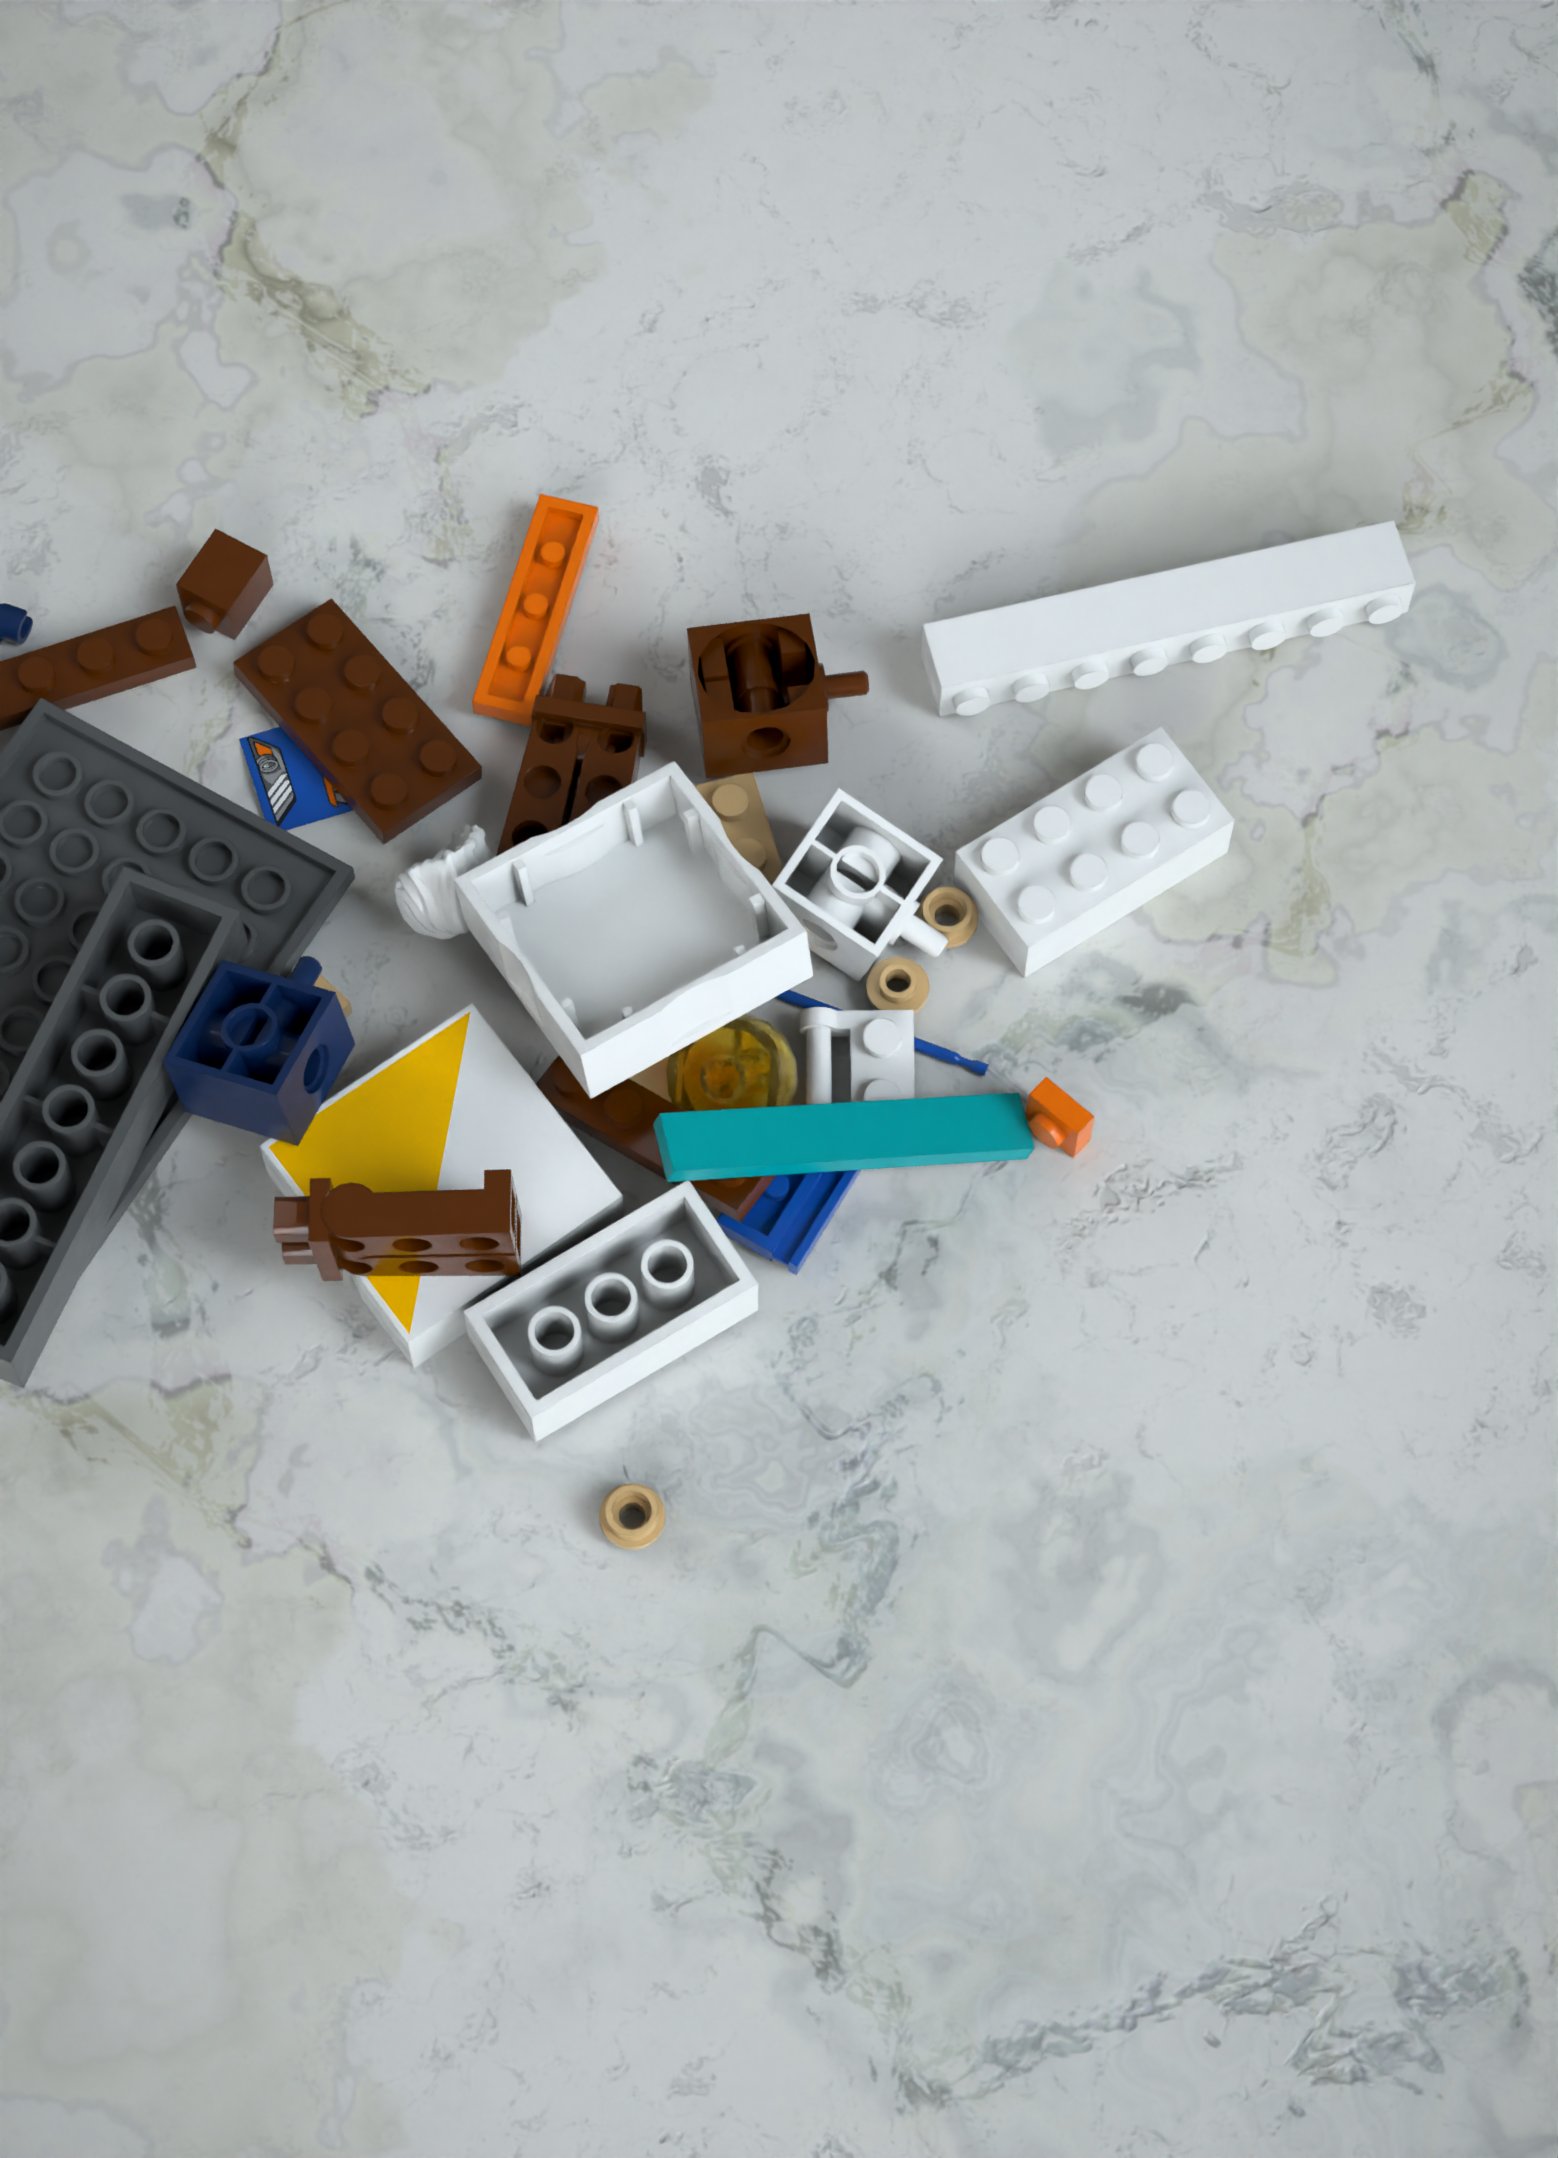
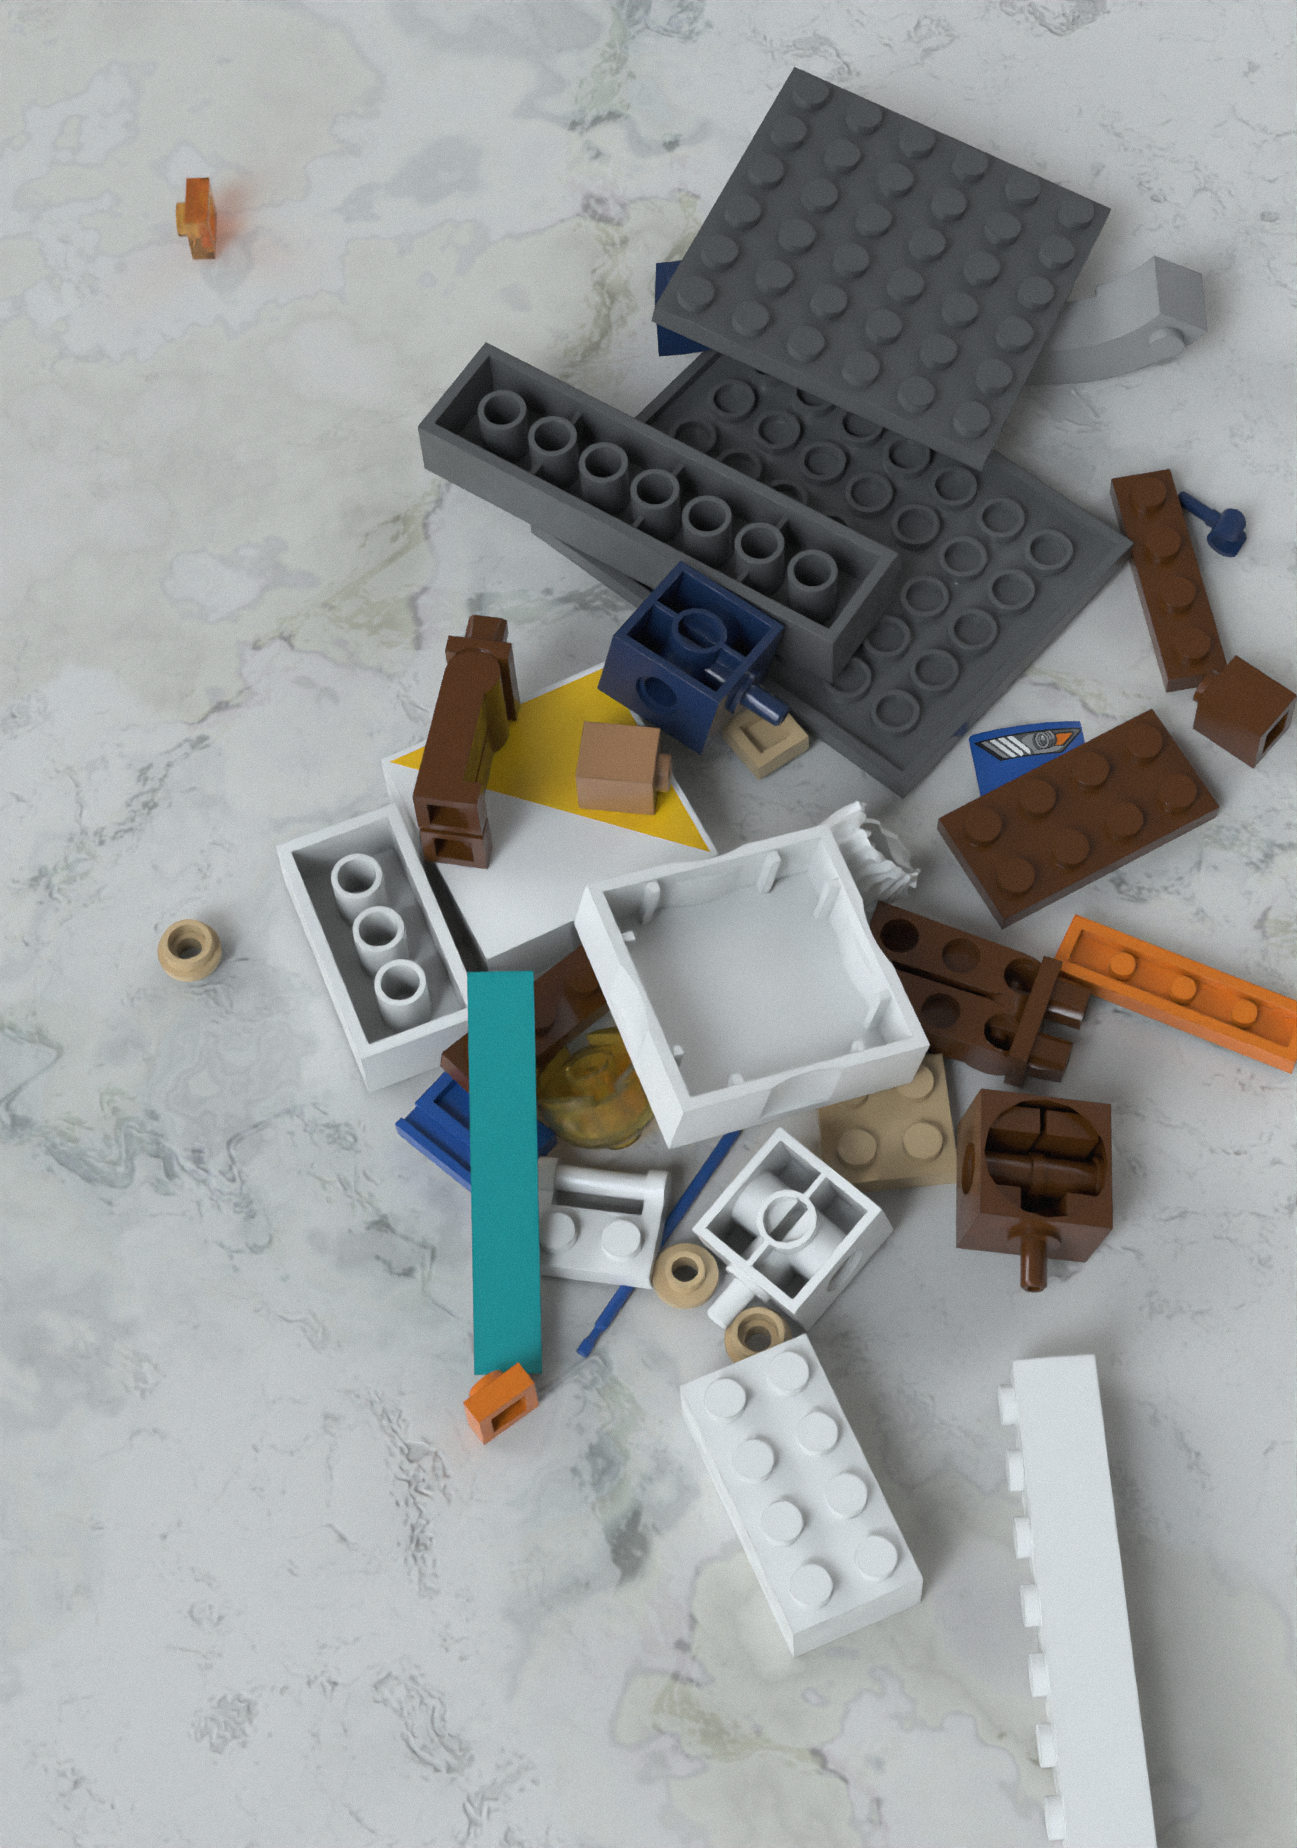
camera: 105 degrees right, 5 degrees down
none -> medium nougat brick [575,721,673,815]

